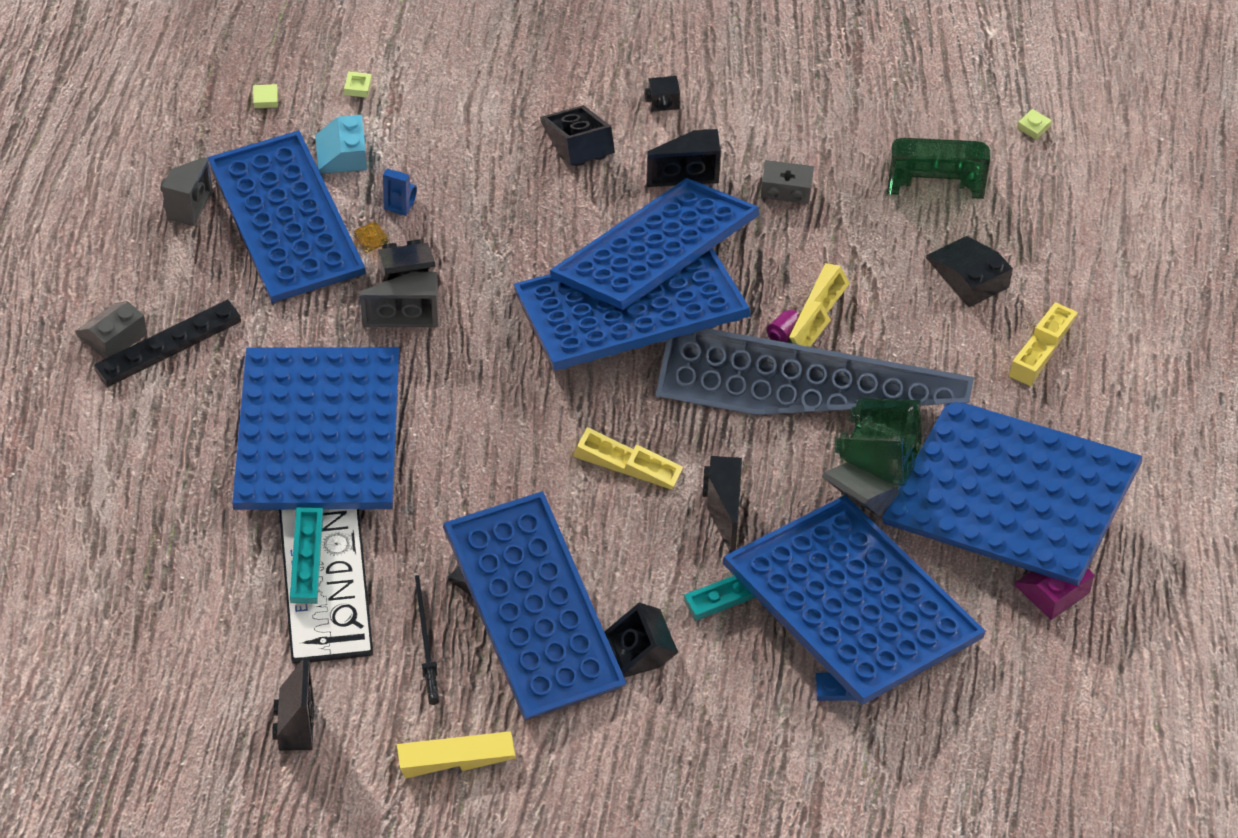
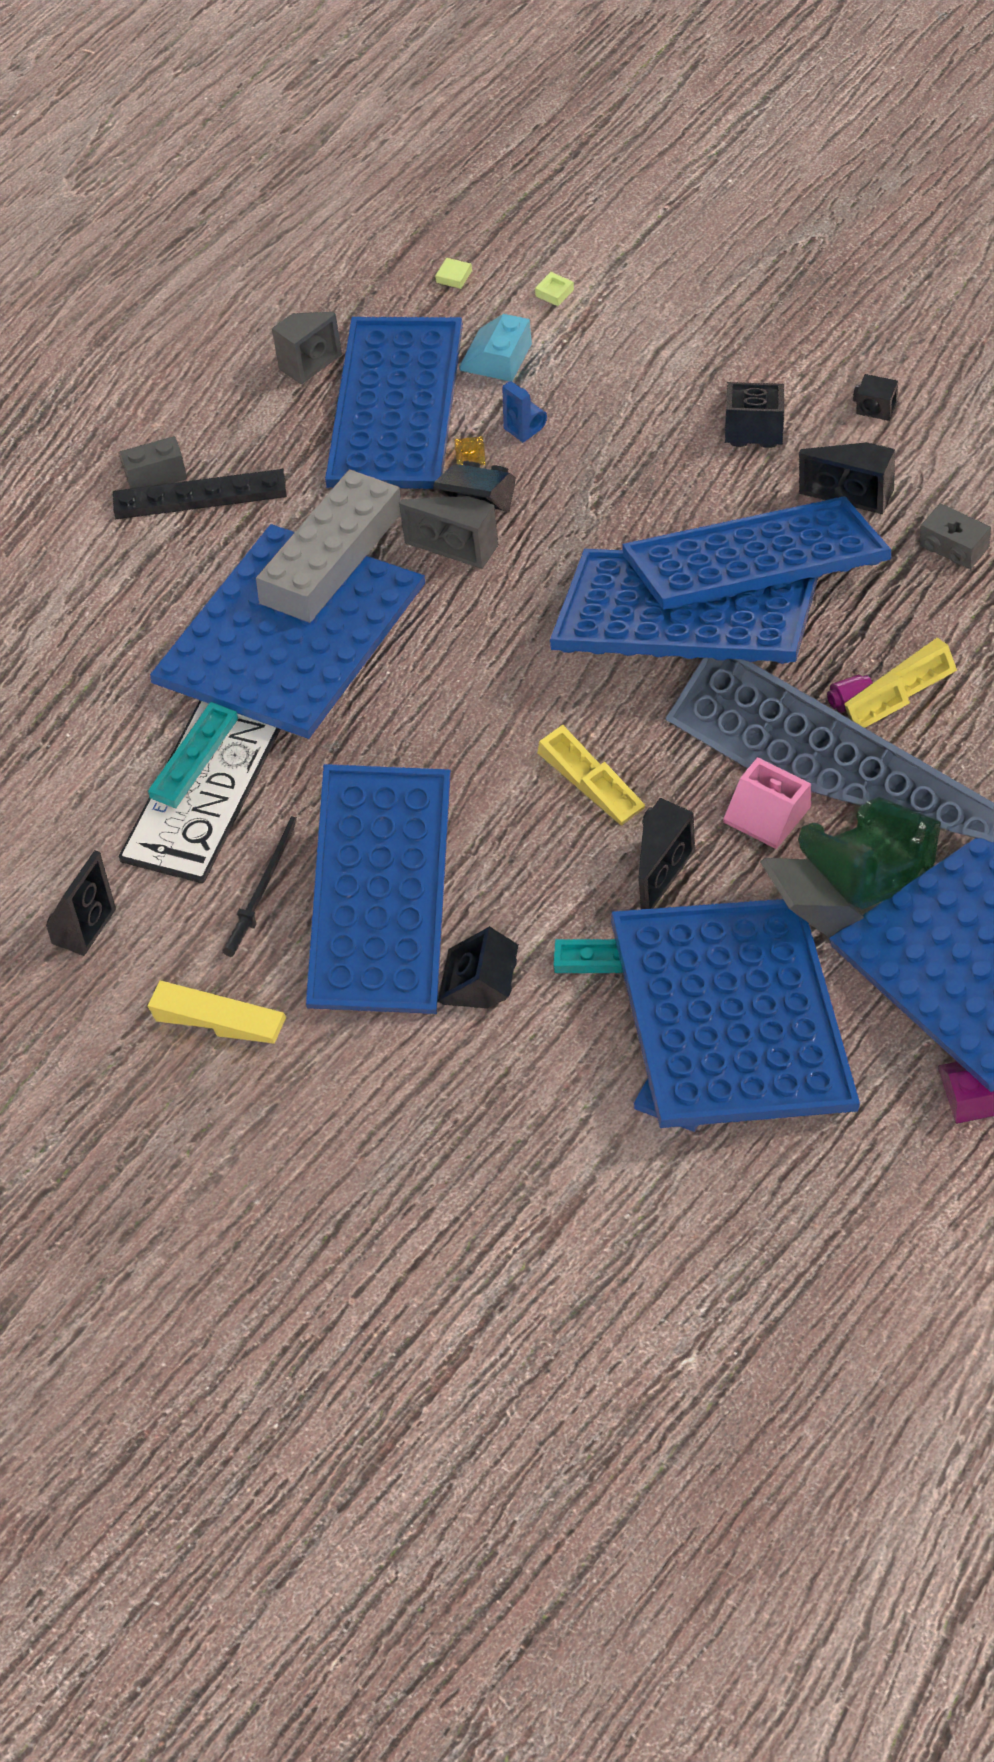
camera: 35 degrees right, 0 degrees up
none -> light grey brick [256,469,401,623]
none -> bright pink slope [723,757,811,849]

